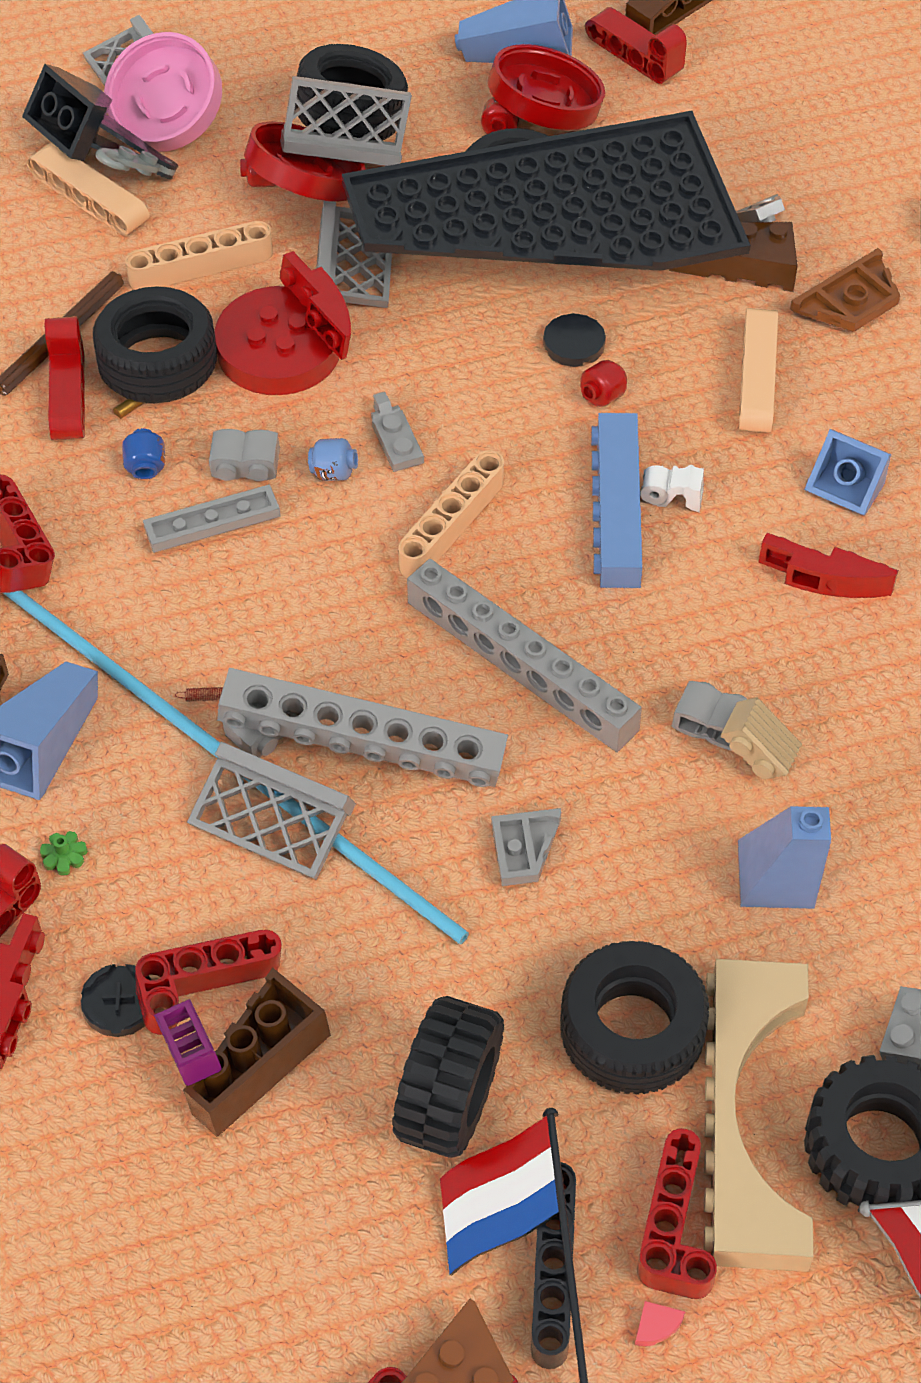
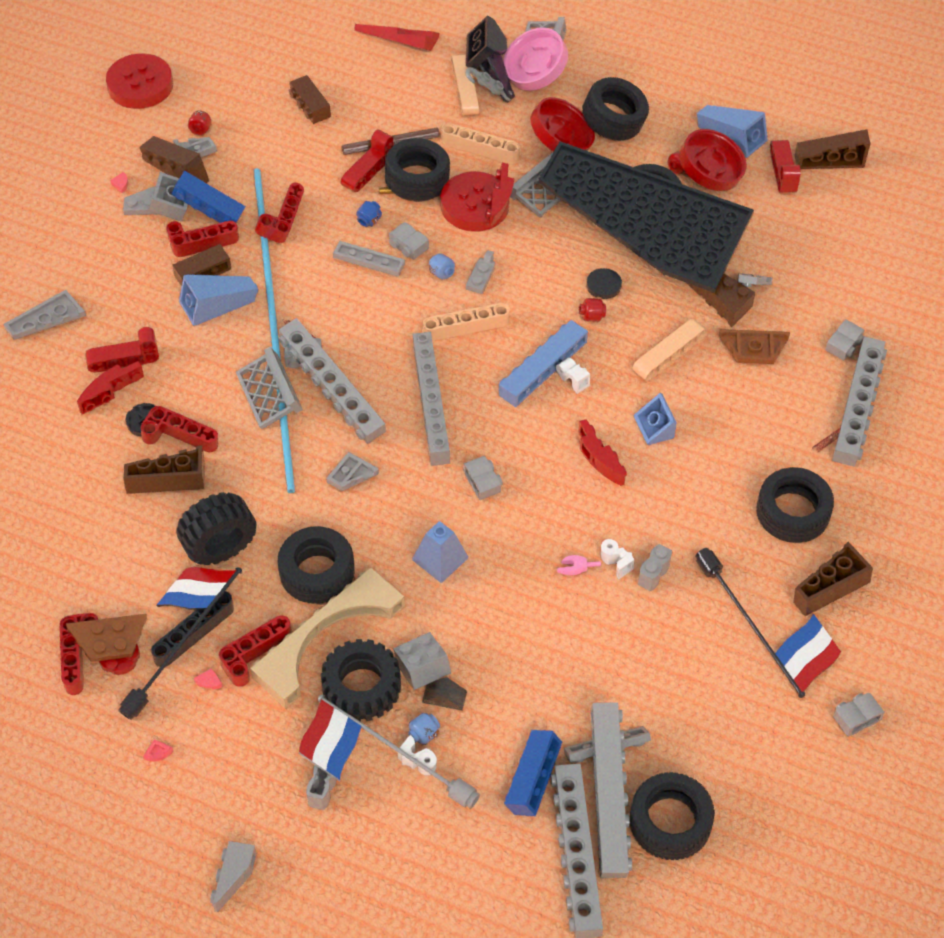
camera: 40 degrees right, 0 degrees up
bright green plant [40,831,88,875] -> none
magenta slope [154,999,221,1086] -> none
light grey fence [280,76,412,166] -> none
tan brick [721,697,802,780] -> none

